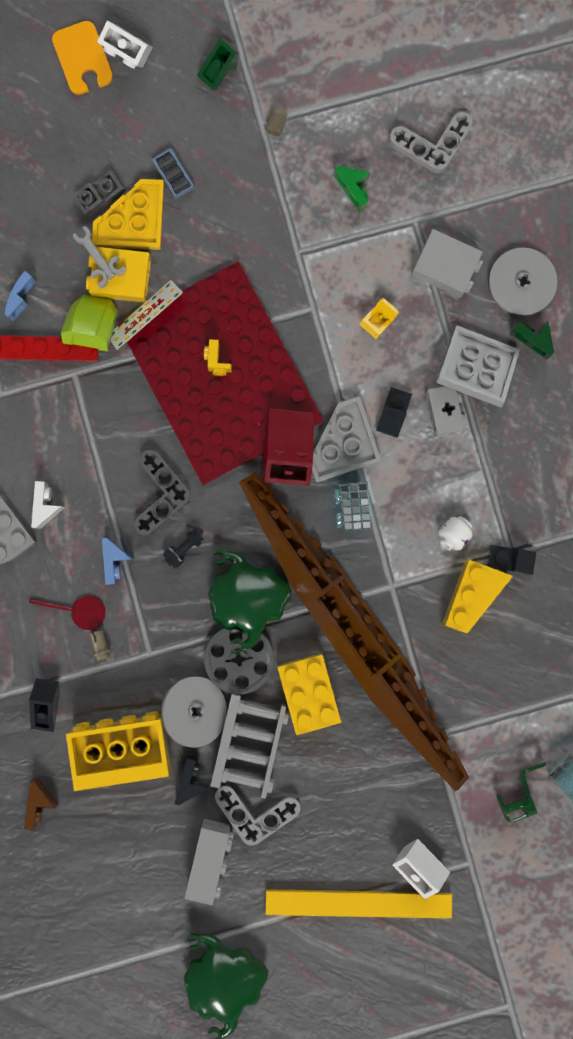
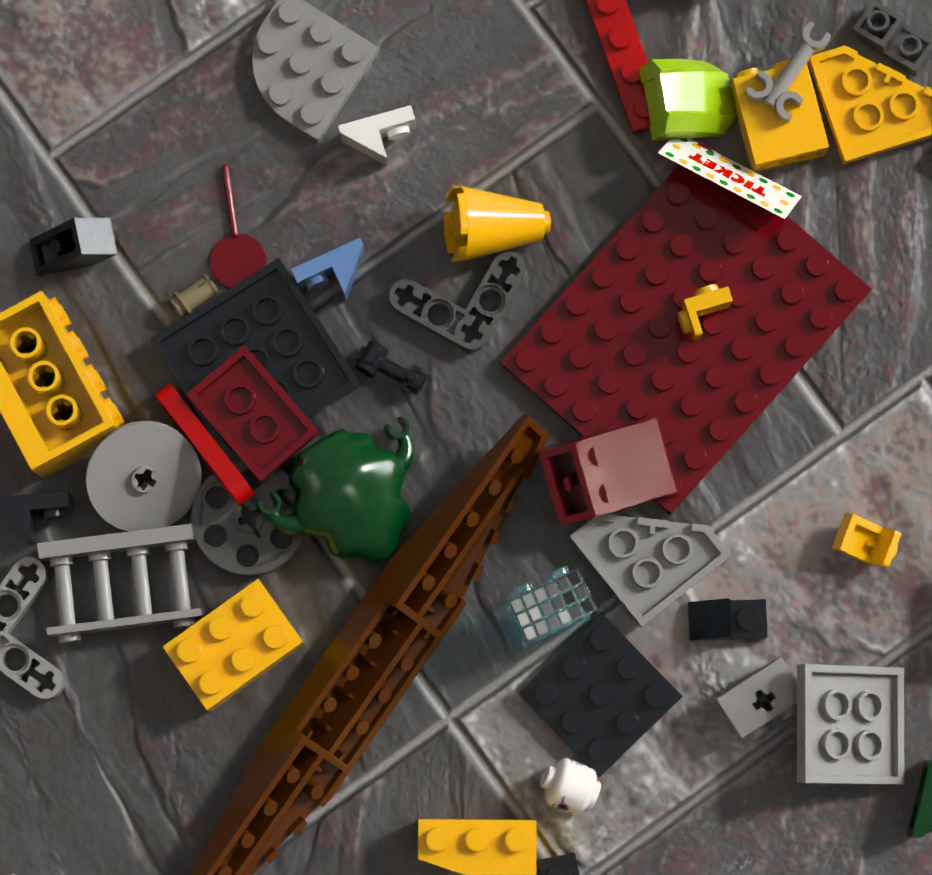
camera: 80 degrees right, 5 degrees down
none -> black plate [150,258,361,464]
none -> red beam [154,383,254,506]
none -> dark red plate [186,345,320,483]
none -> yellow cone [444,186,551,262]
none -> black plate [519,613,683,778]

